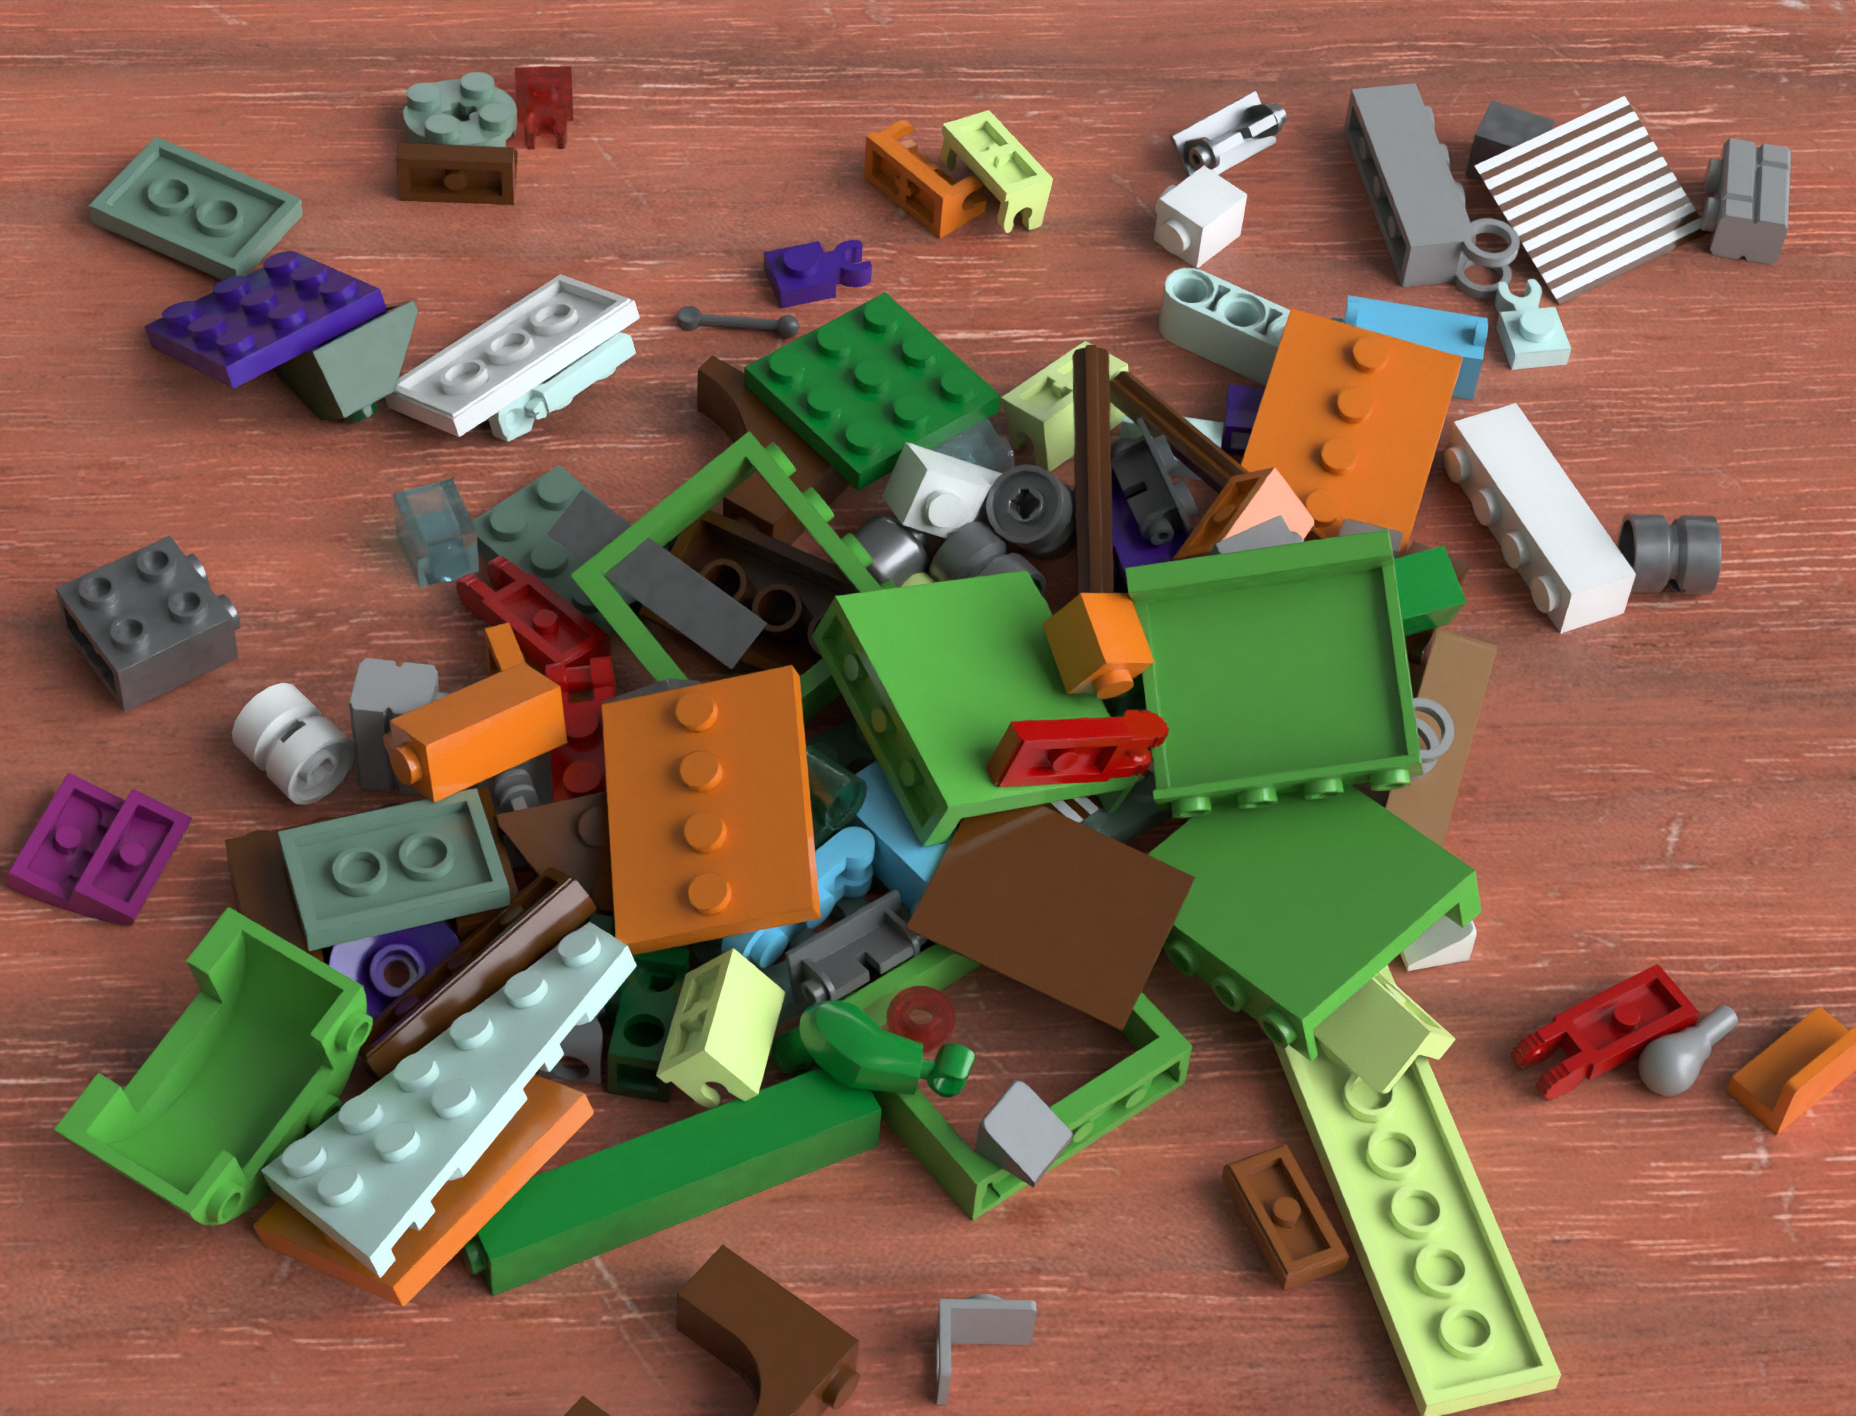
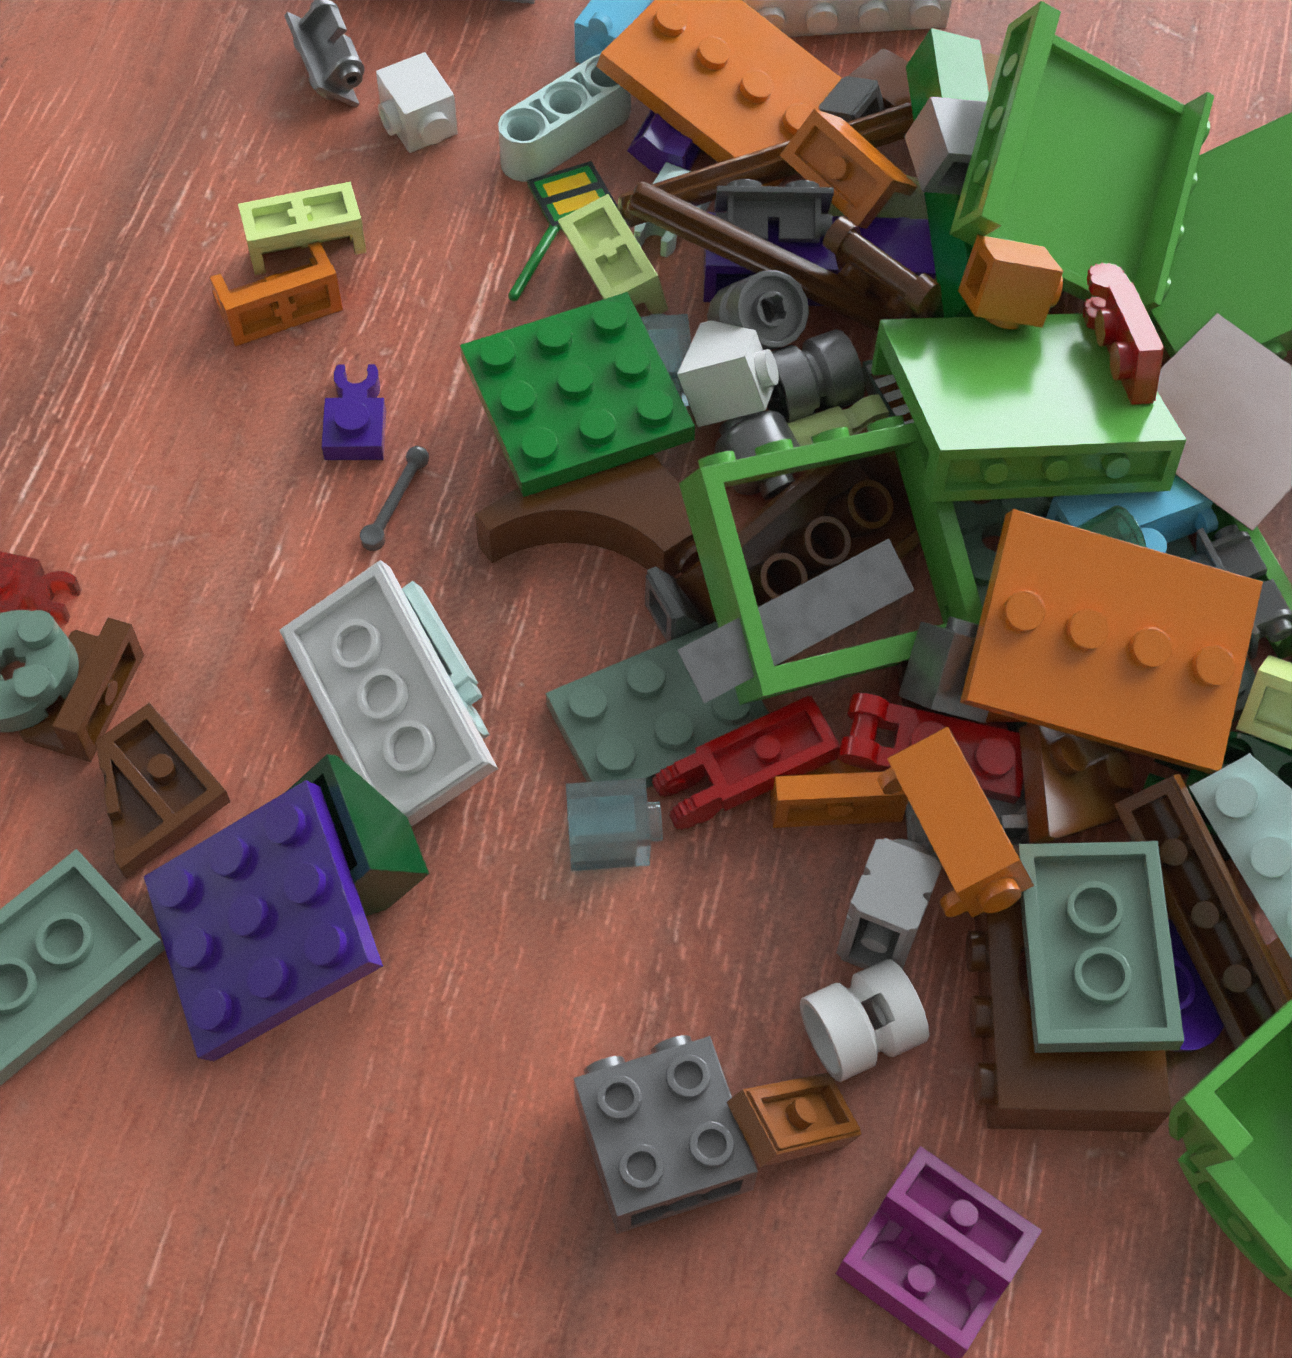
camera: 70 degrees left, 10 degrees up
none -> reddish brown wing [96,702,230,879]
none -> piece [508,161,617,302]
none -> dark orange plate [726,1073,862,1167]
none -> reddish brown plate [823,216,944,319]

